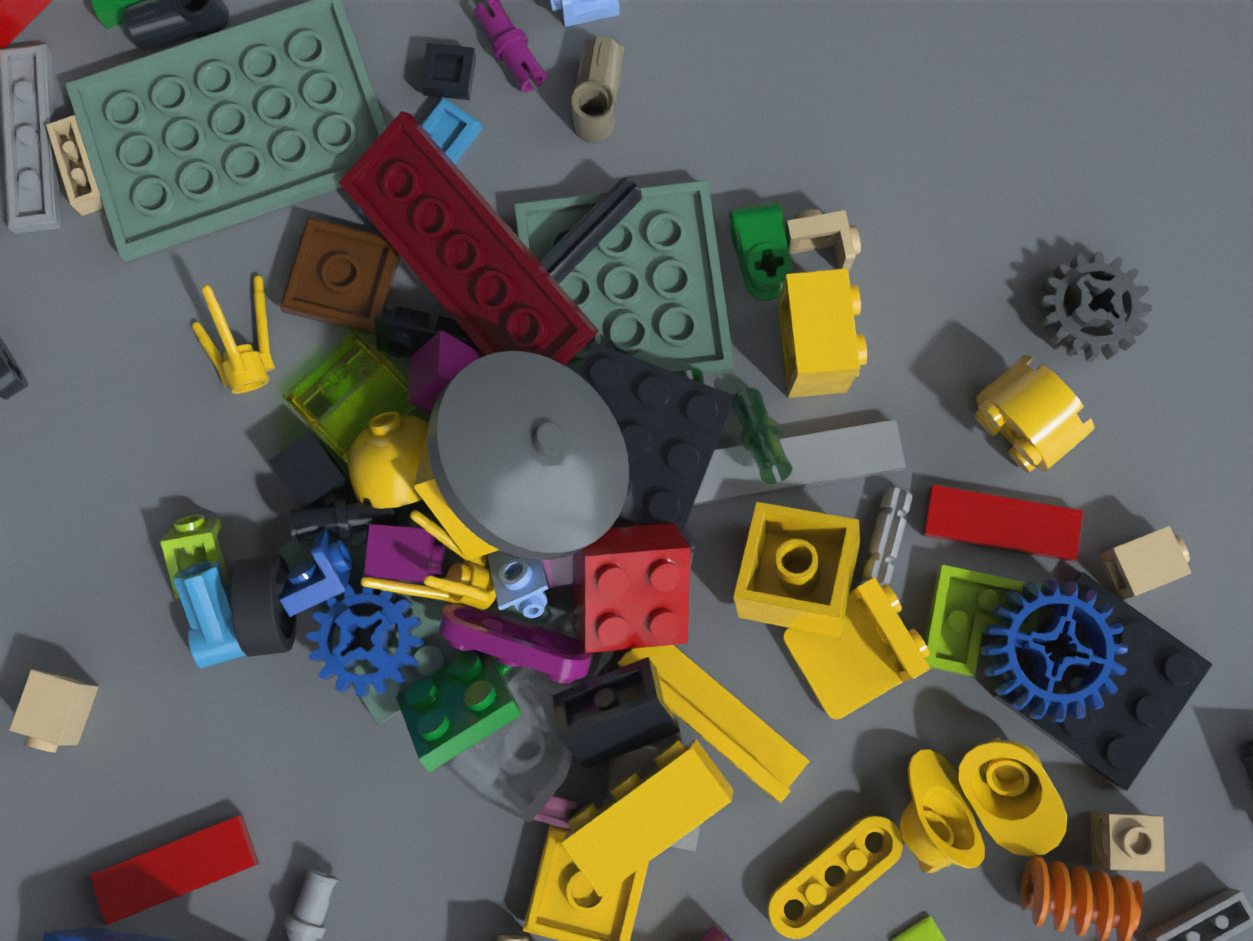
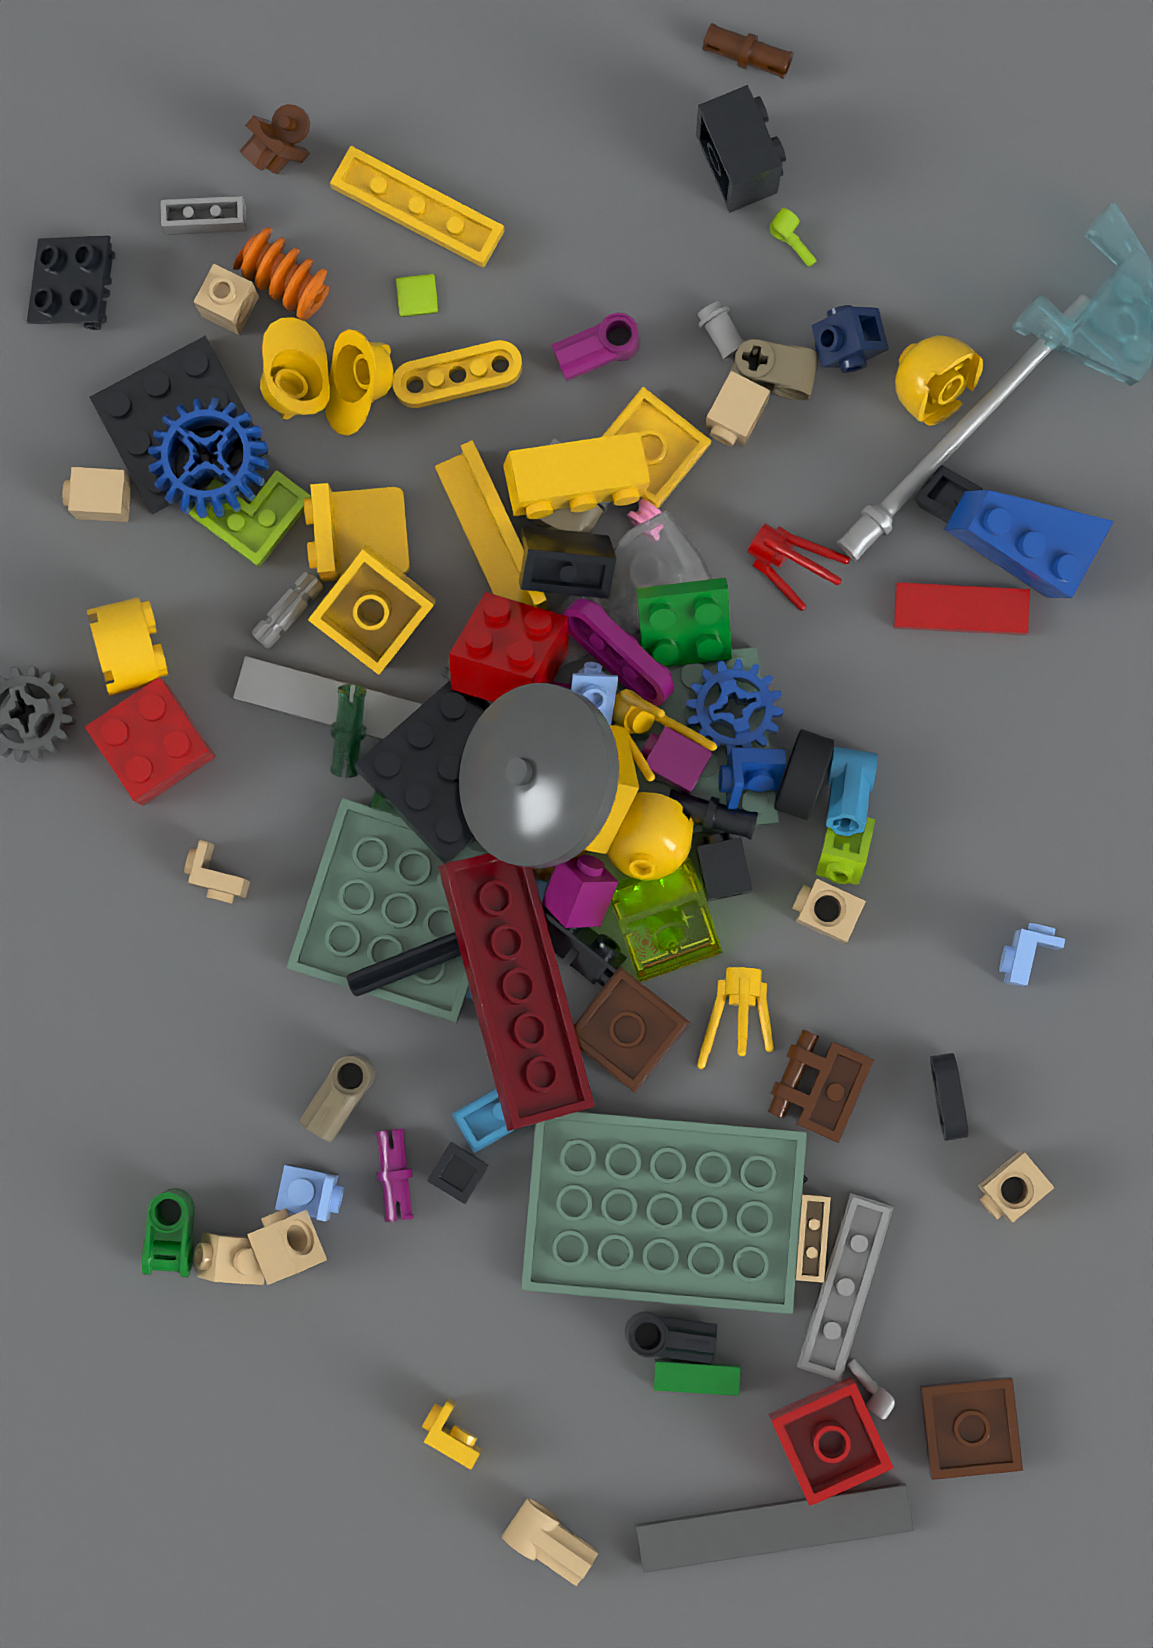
camera: 150 degrees left, 5 degrees up
tan brick [9,669,99,753] -> none
green piece [729,201,791,301] -> none
yellow brick [777,268,867,398] -> none
red tile [922,485,1083,562] -> none
none -> red brick [85,677,216,806]
none -> red plant [747,523,850,611]
none -> reddish brown plate [767,1029,874,1143]
none -> tan brick [792,879,866,944]

